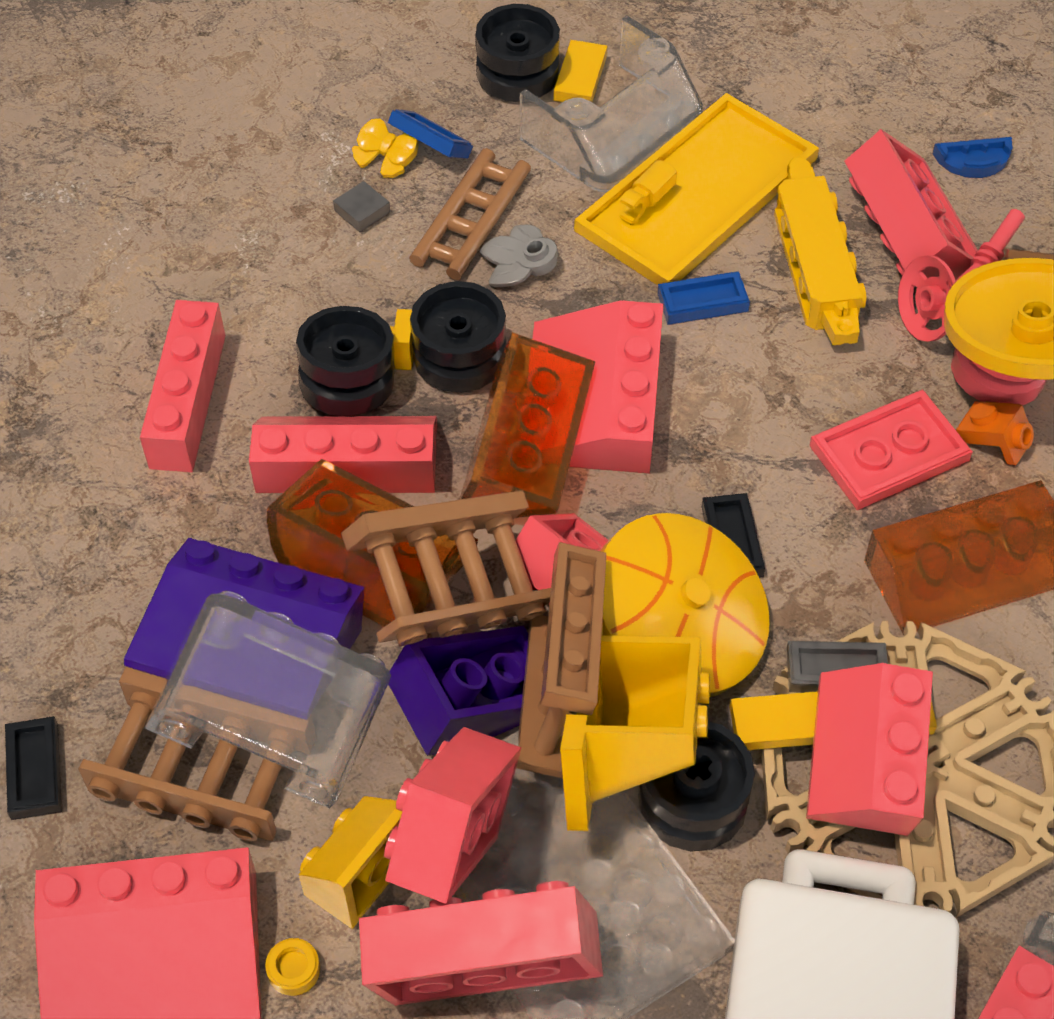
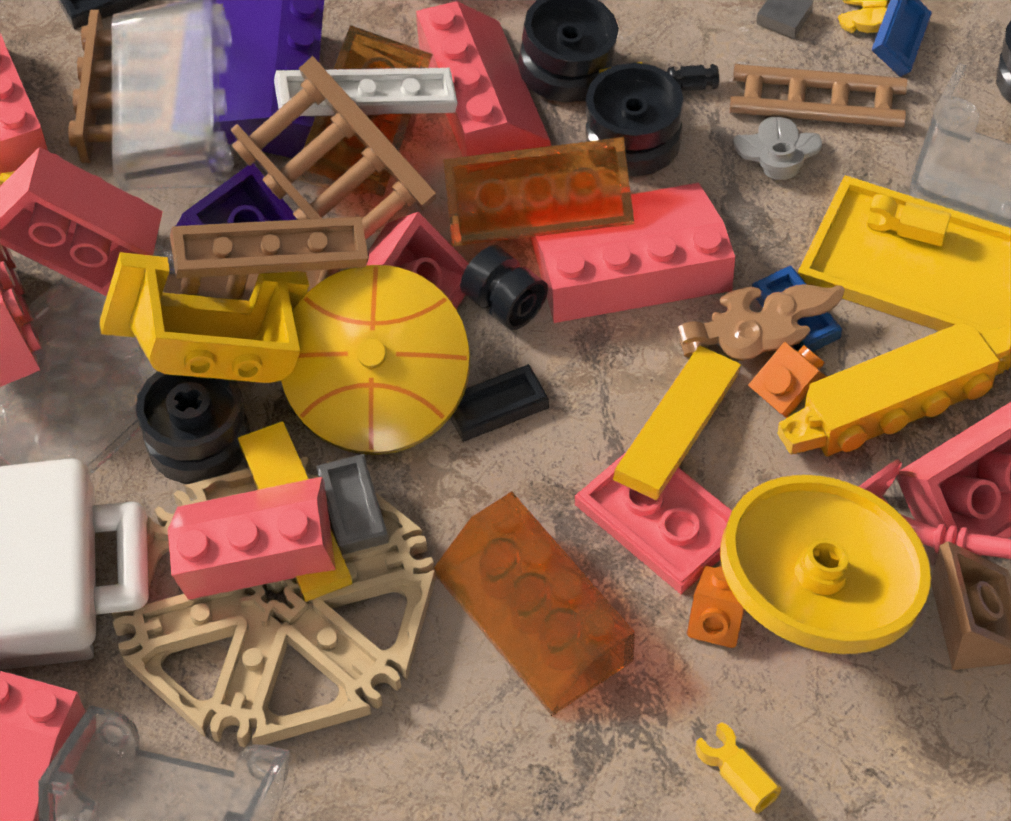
camera: 75 degrees right, 0 degrees up
none -> white tile [274,68,458,116]
none -> black wheel [460,245,548,330]
none -> yellow tile [613,345,741,500]
none -> black piece [667,64,720,91]
none -> medium nougat piece [678,284,844,360]
none -> orange bracket [748,342,828,418]

